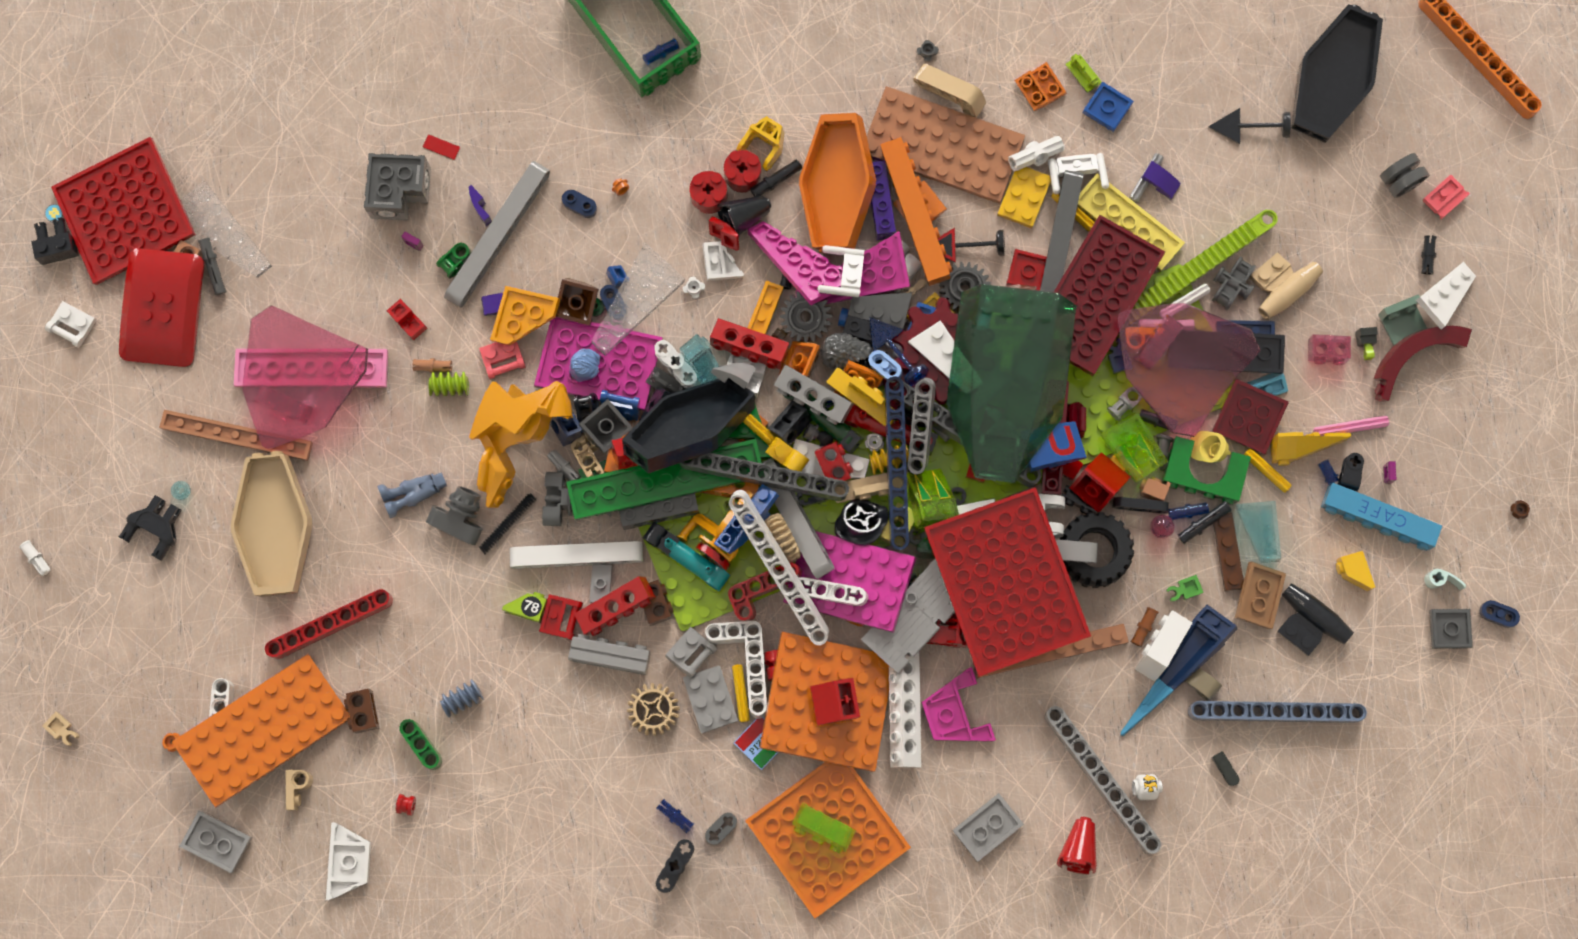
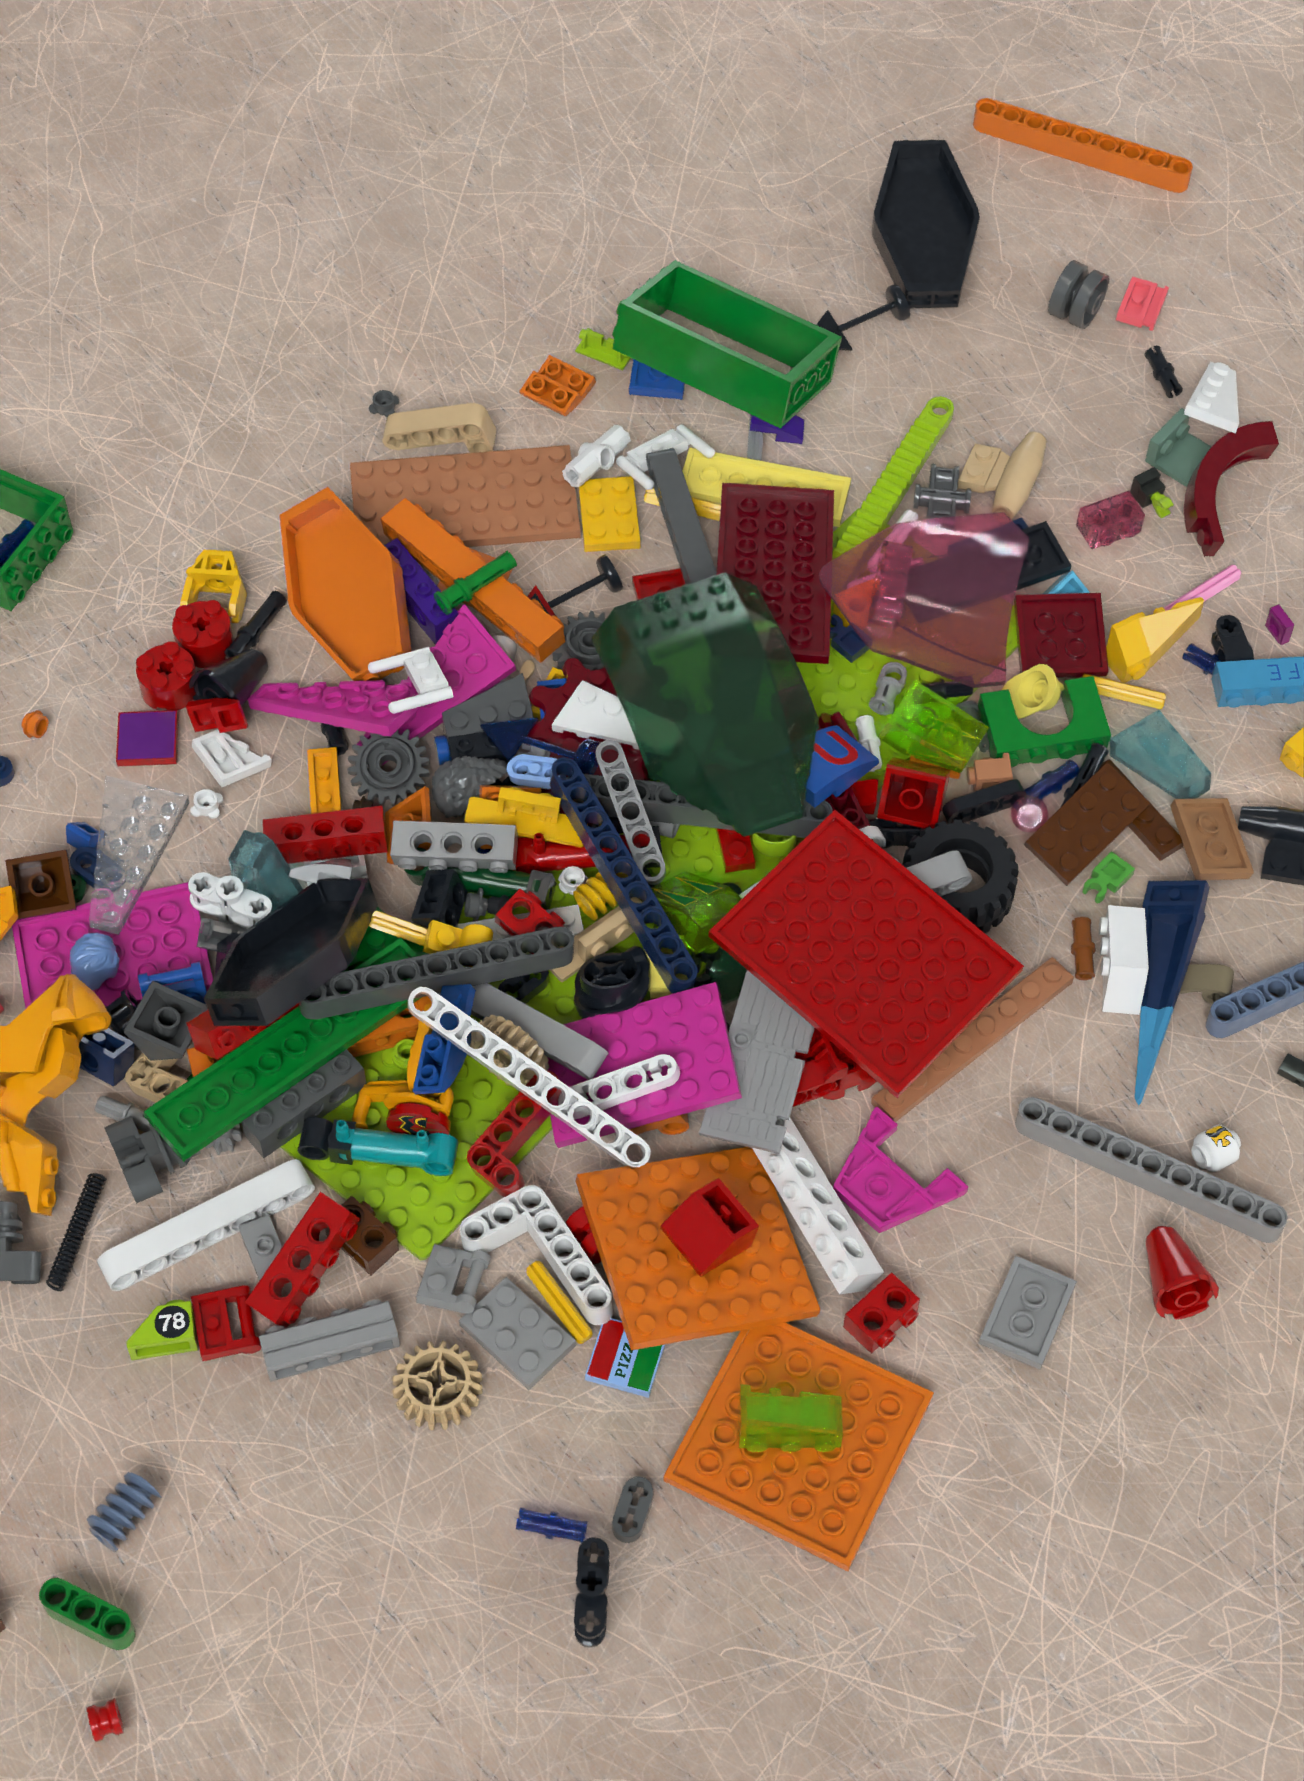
camera: 30 degrees left, 20 degrees down
none -> dark purple tile [116,710,178,767]
none -> green pin [434,551,517,615]
none -> green door [612,260,842,429]
none -> red brick [843,1272,920,1354]
none -> white axle [855,715,882,772]
none -> reddish brown plate [1024,762,1151,886]

